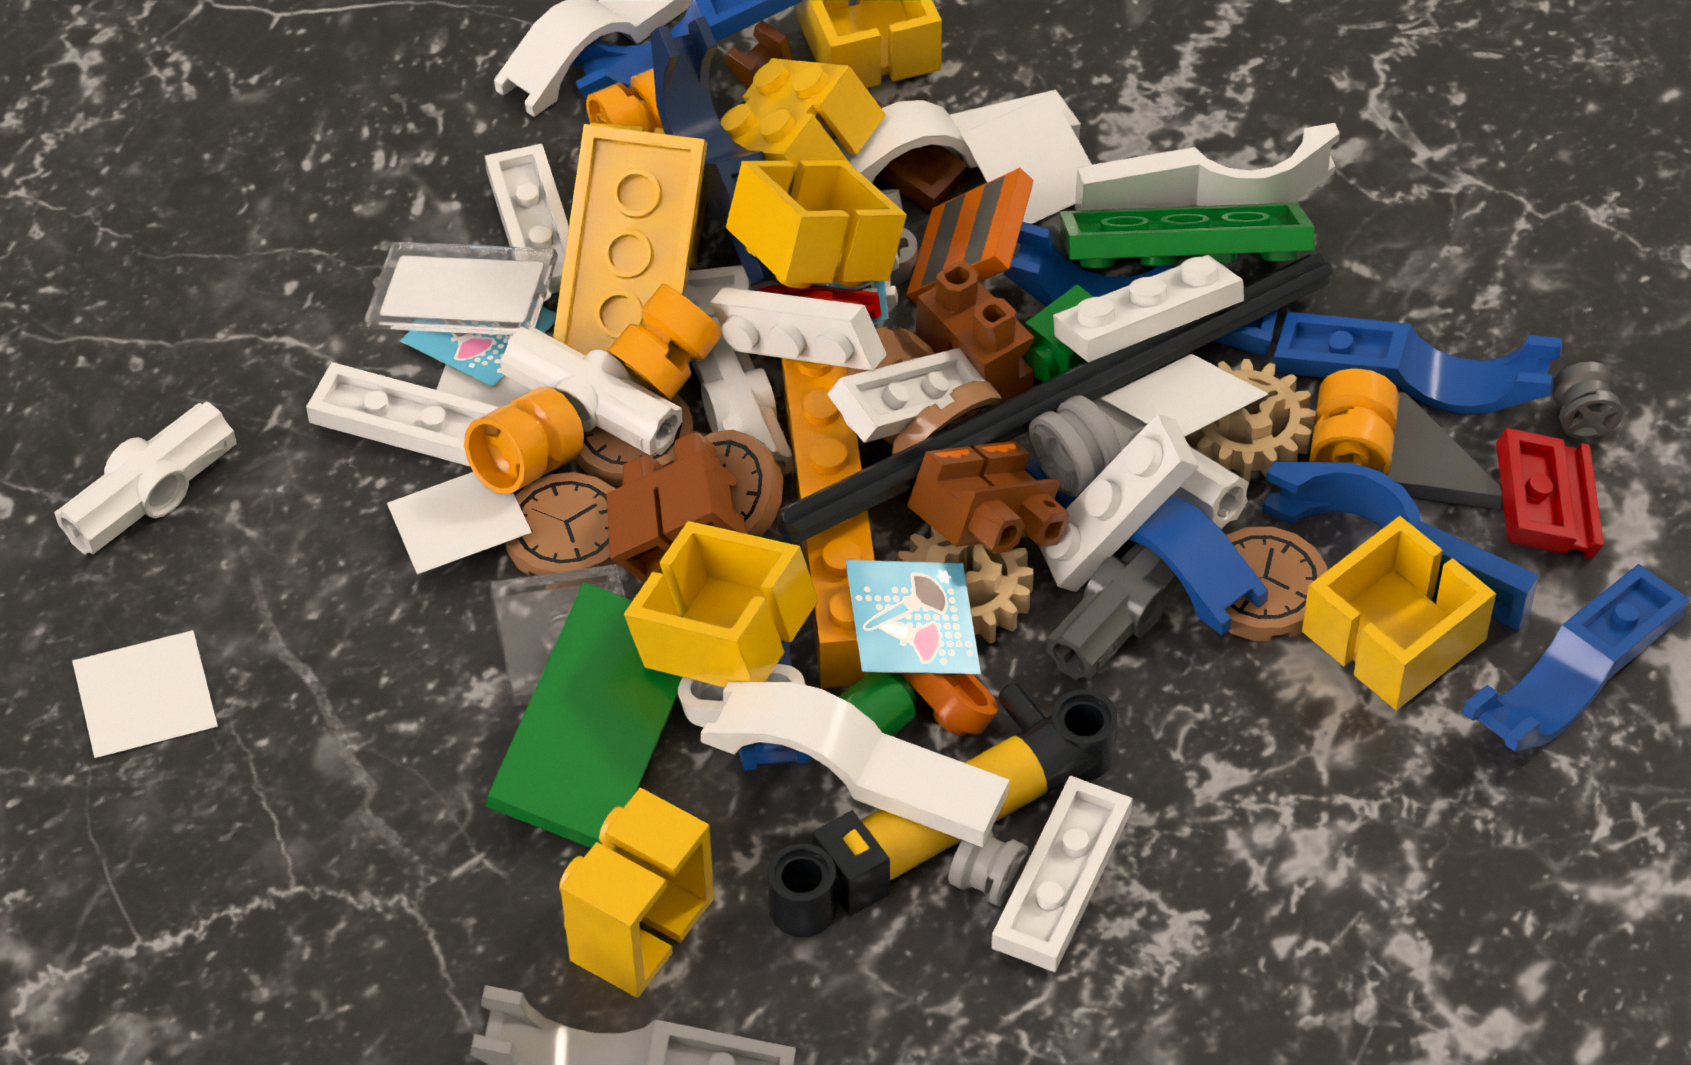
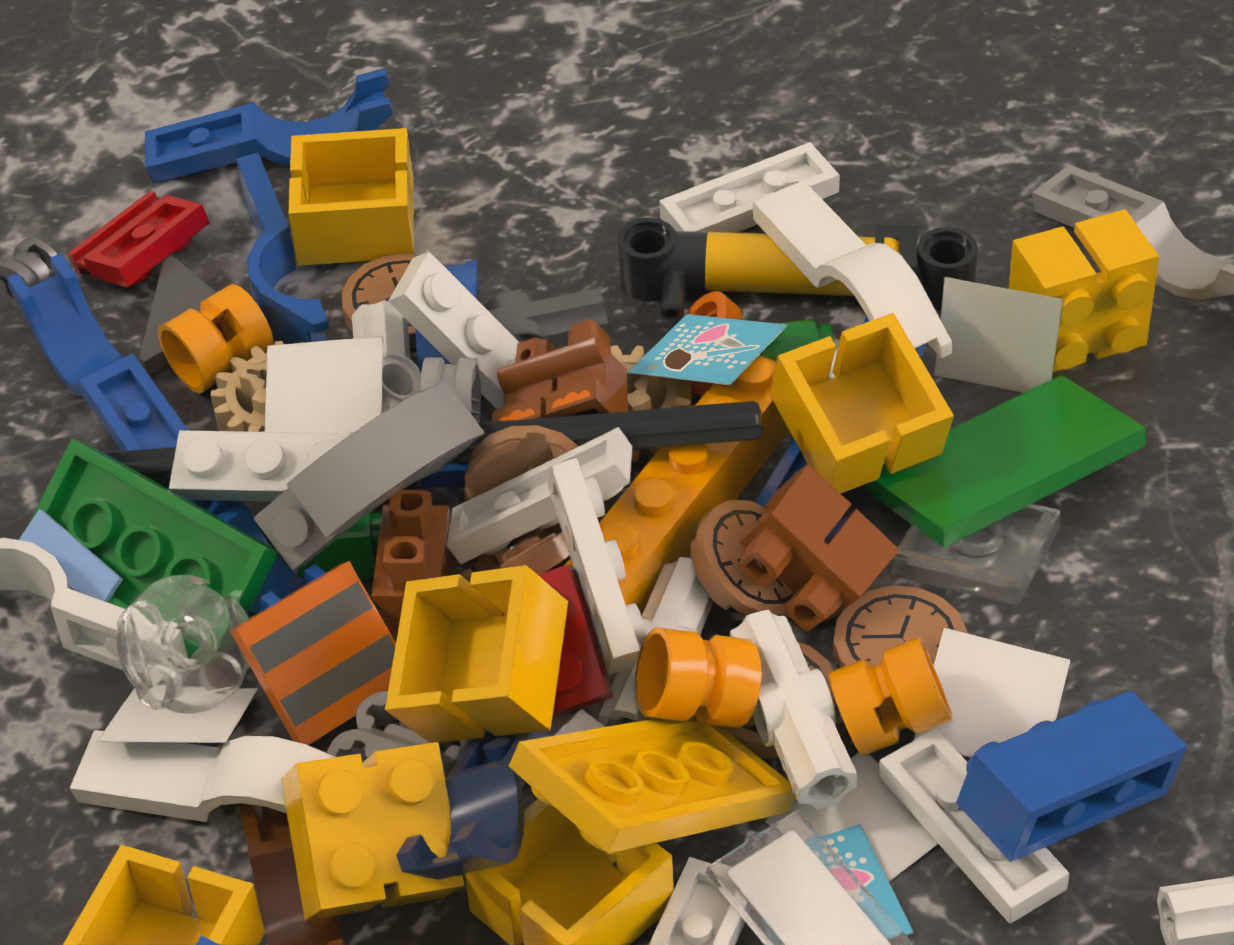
camera: 140 degrees left, 5 degrees down
none -> light blue window [19,509,123,602]
none -> clear plate [117,575,250,714]
none -> light grey arch [254,381,485,571]
none -> white sticker [934,277,1063,393]
none -> blue brick [956,690,1188,862]

